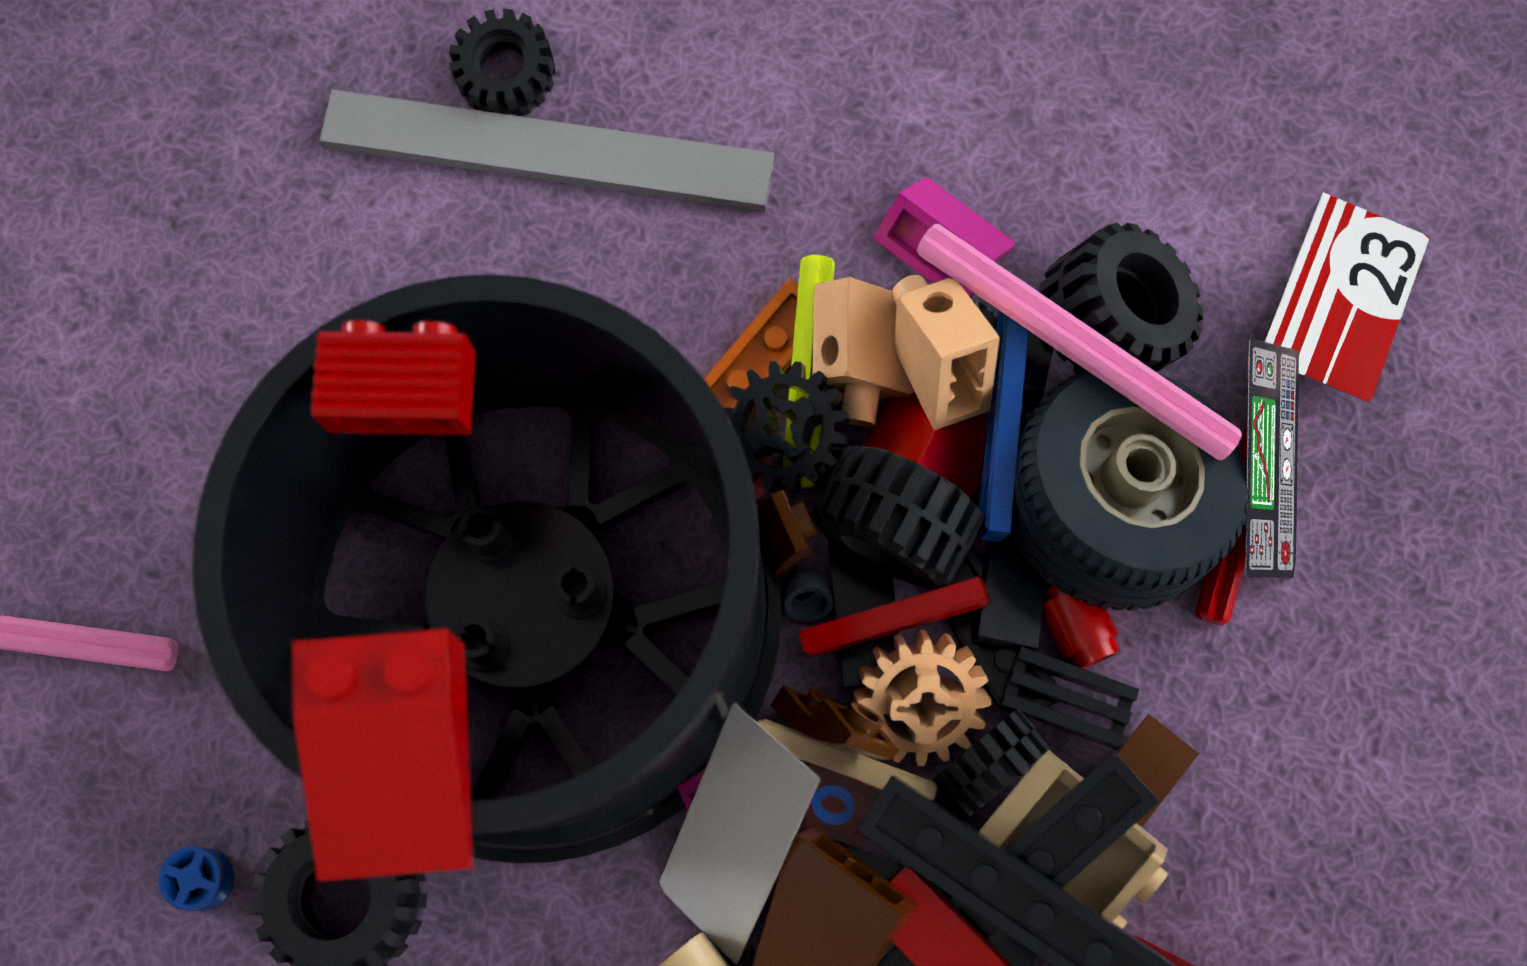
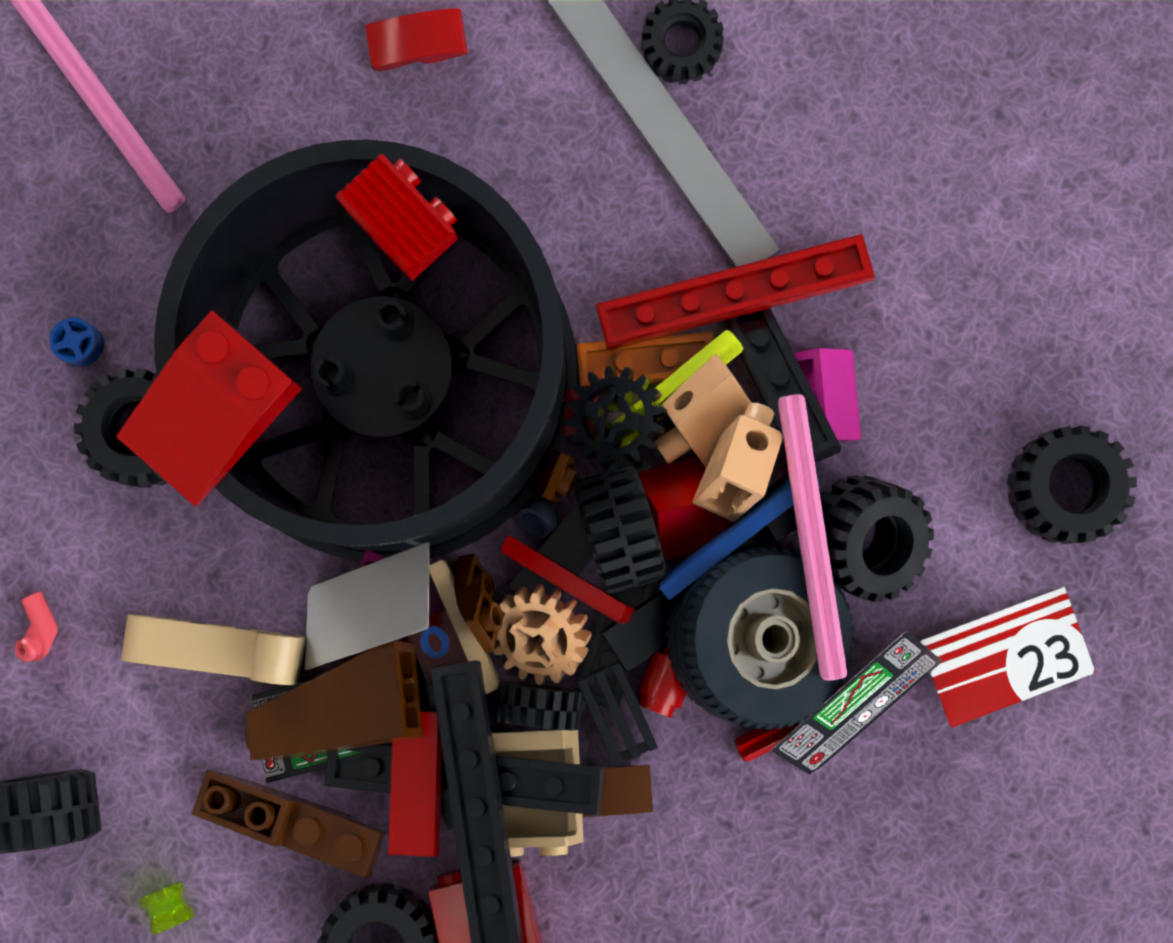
camera: 40 degrees right, 10 degrees up
none -> red slope [365,8,468,71]
none -> red tile [595,234,875,351]
none -> black tile [723,308,841,463]
none -> black tyre [1007,425,1137,544]

